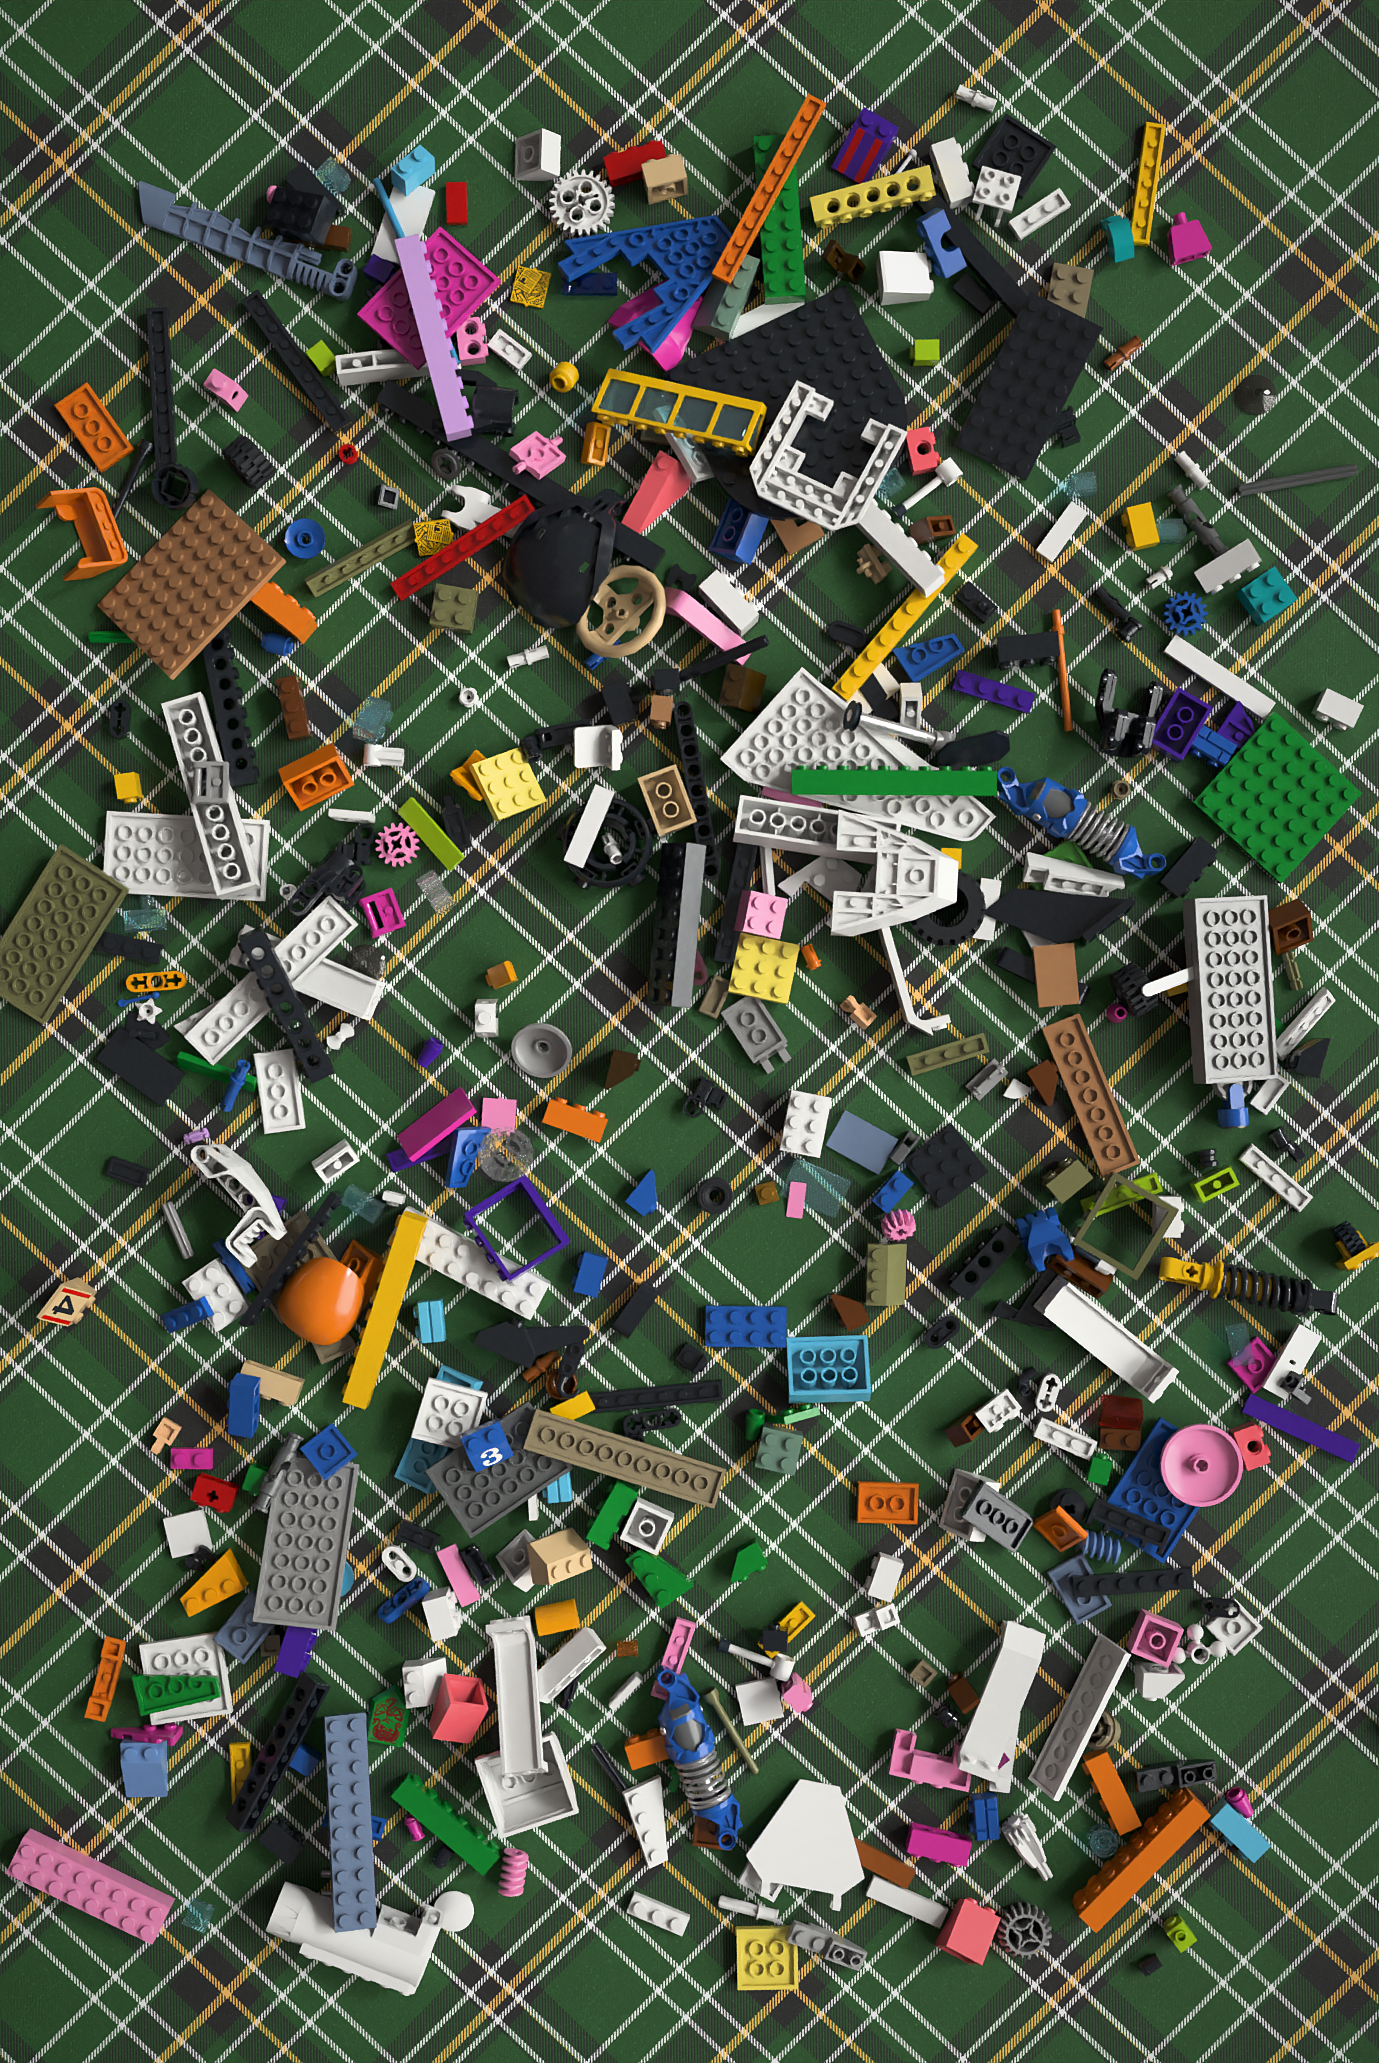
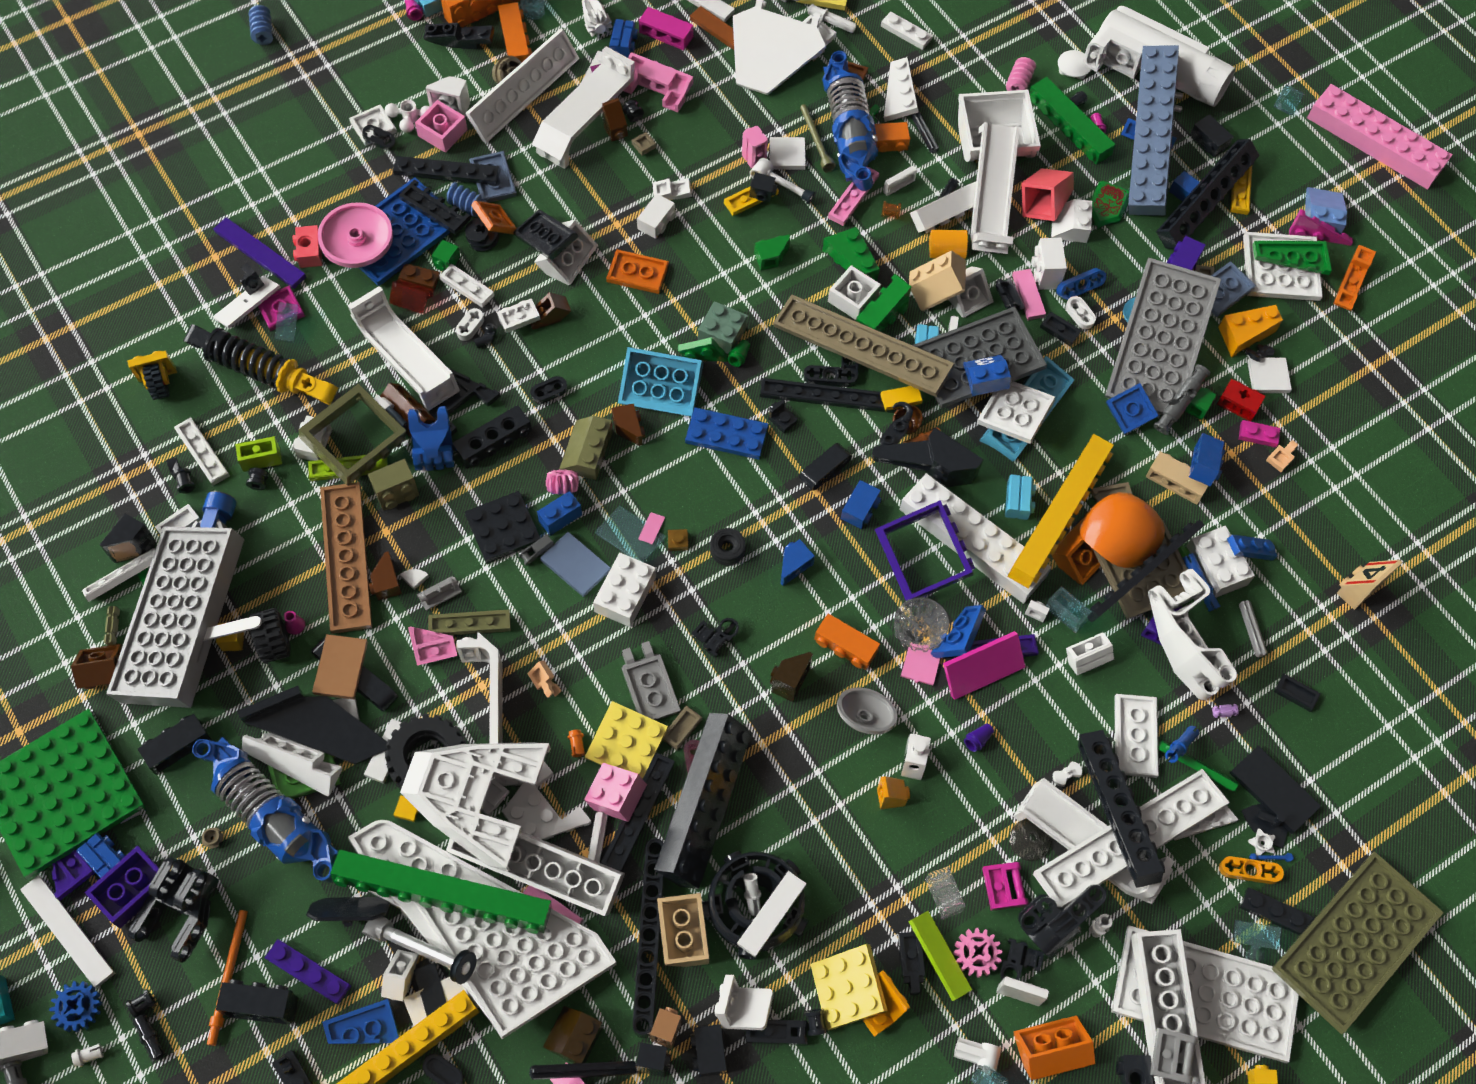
camera: 170 degrees left, 25 degrees down
none -> bright pink wing [408,627,458,666]

